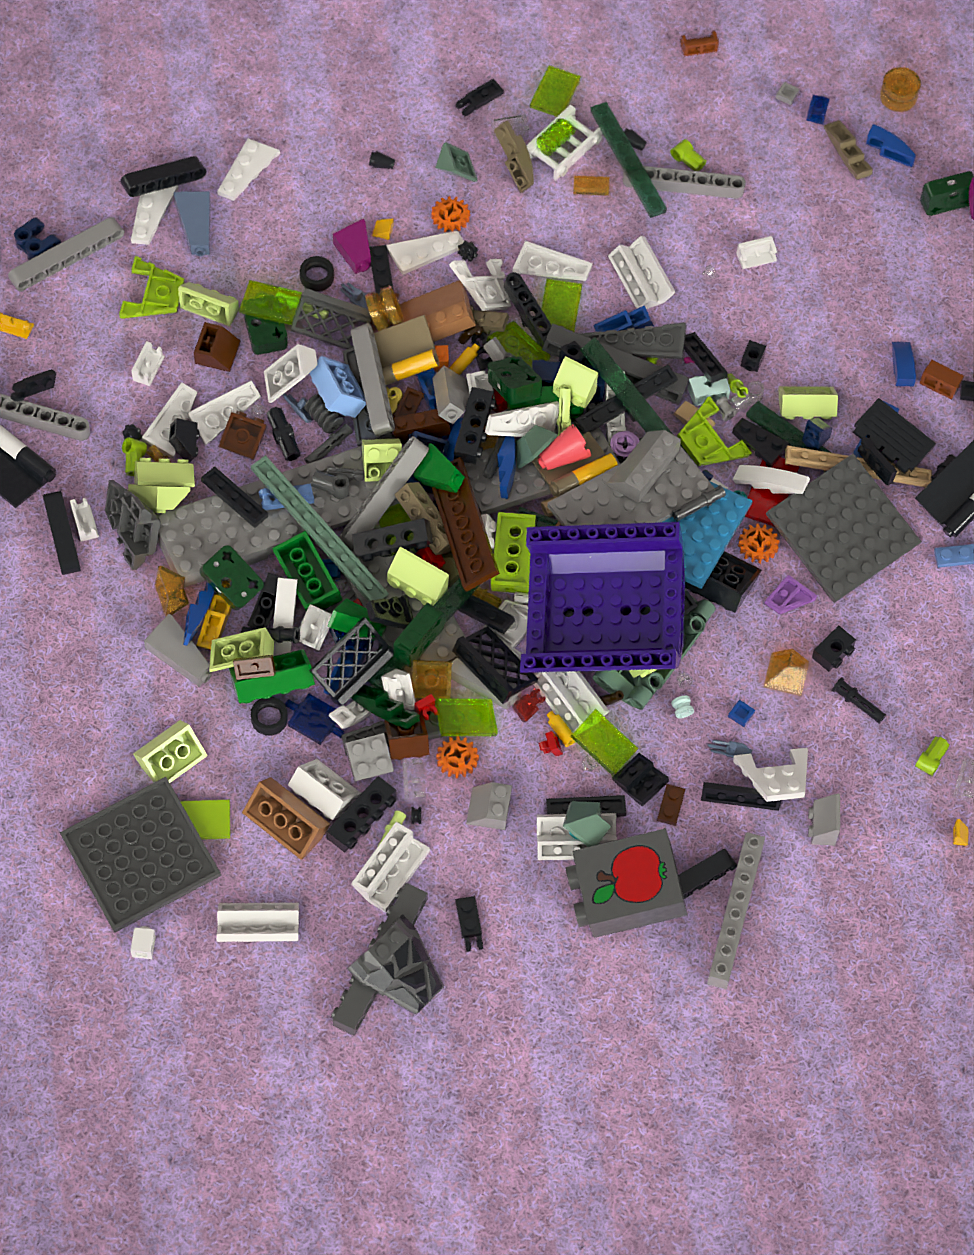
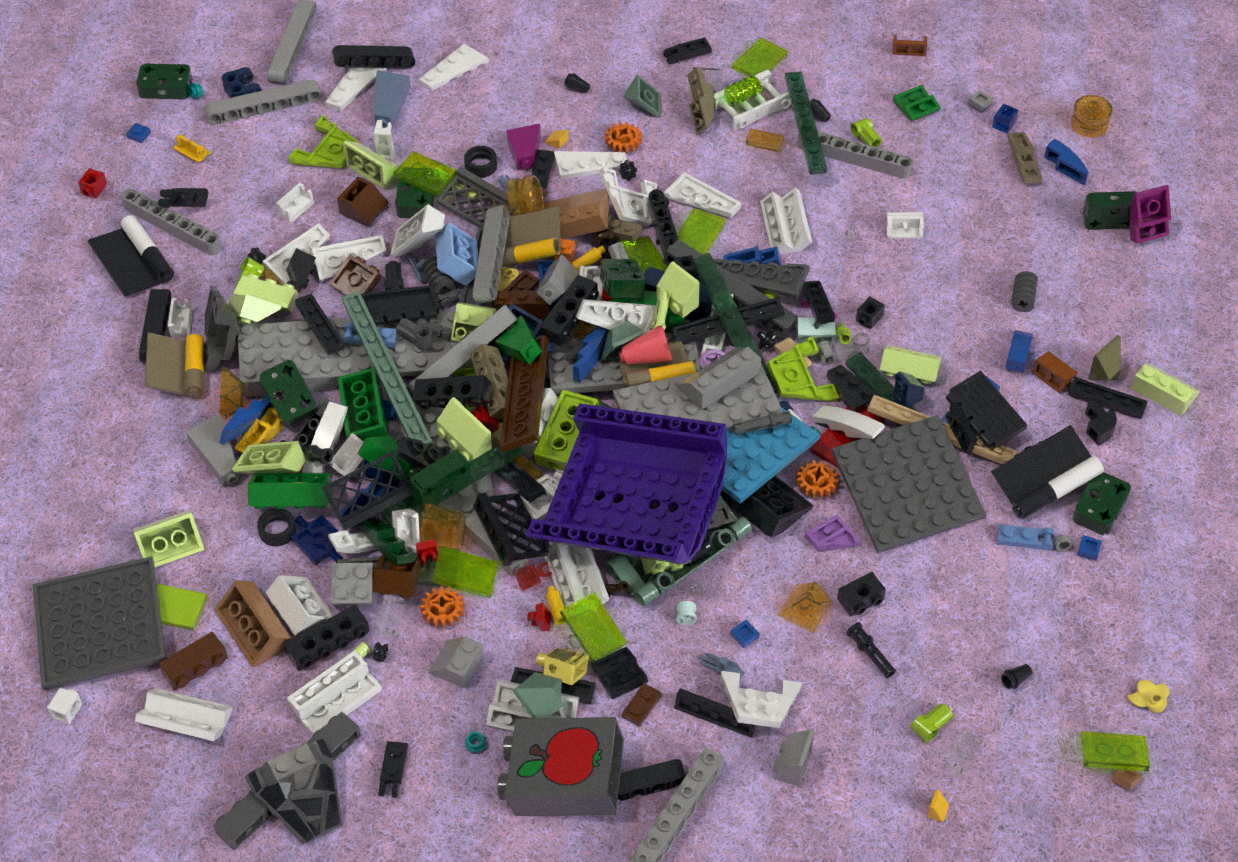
camera: 20 degrees right, 10 degrees down
plate [233,655,276,680] -> none
none -> dark tan door [145,332,204,398]
none -> reddish brown brick [158,631,228,691]
none -> light grey beam [268,0,317,84]
none -> black hinge [361,285,439,326]
none -> white hinge [373,120,394,159]
none -> teal plate [465,732,486,753]
none -> light yellow torso [536,648,589,685]
none -> black plant [757,331,776,350]
none -> green slope [892,85,941,121]
none -> dark grey piece [1011,271,1038,312]

